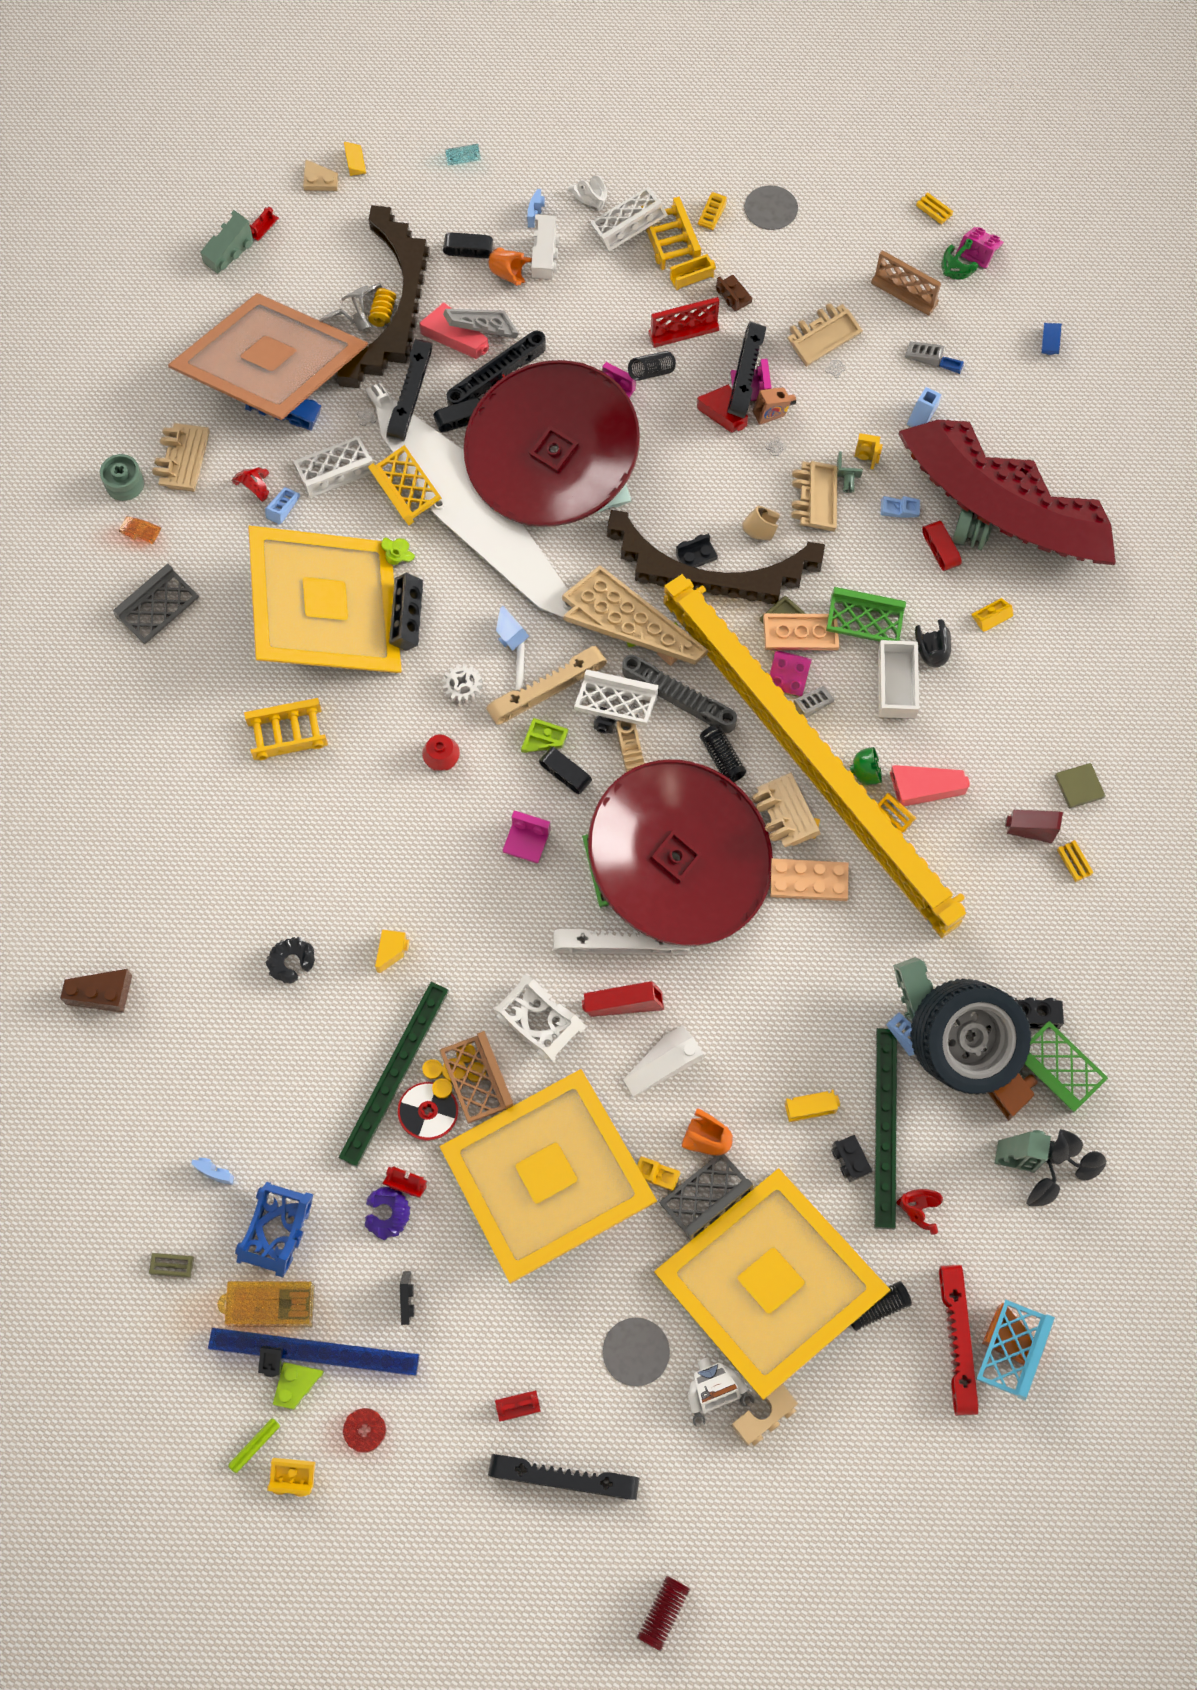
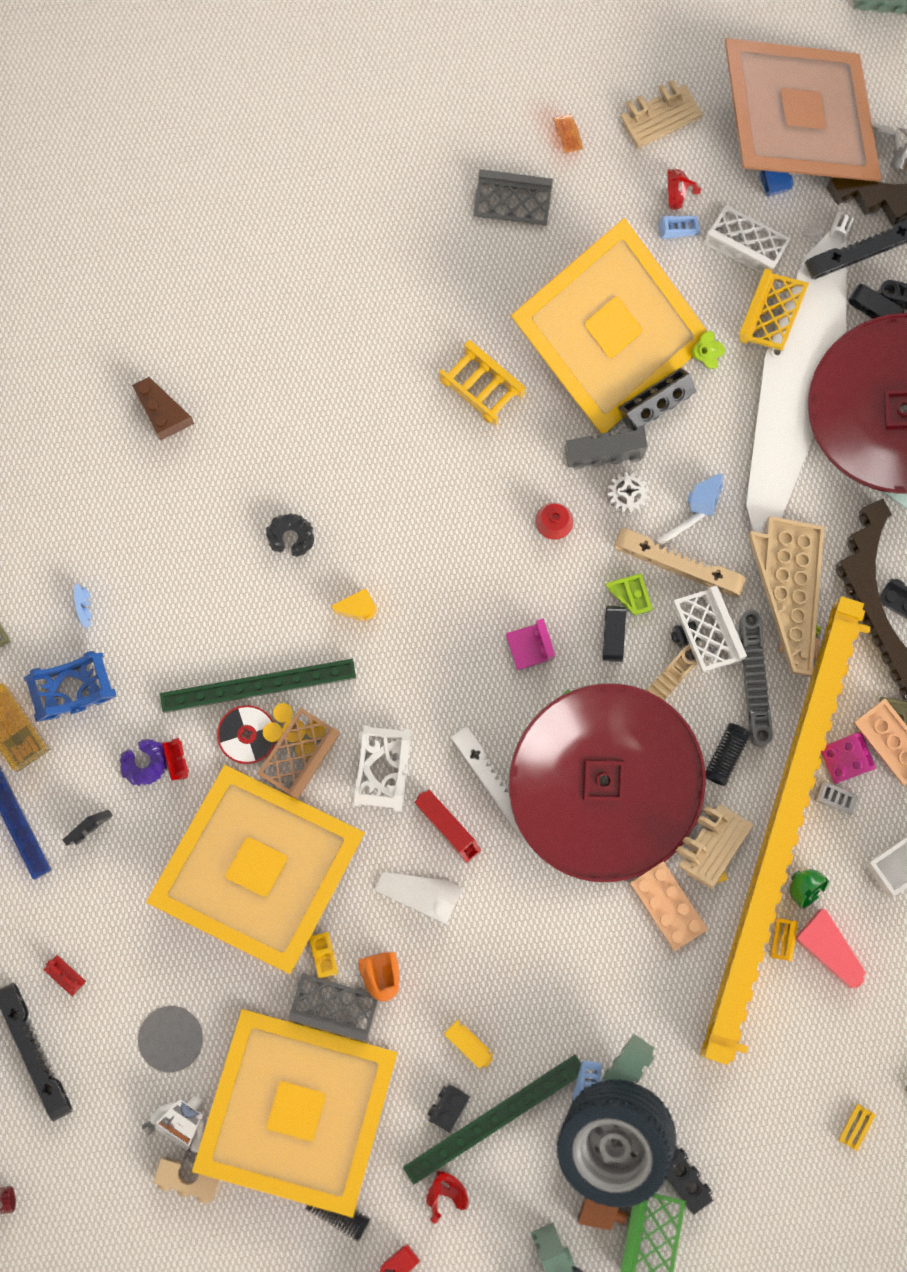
camera: 55 degrees right, 10 degrees up
sand green wheel [100,454,144,501] -> none
dark red slope [1005,810,1063,843] -> none
none -> dark grey wedge [565,425,647,469]

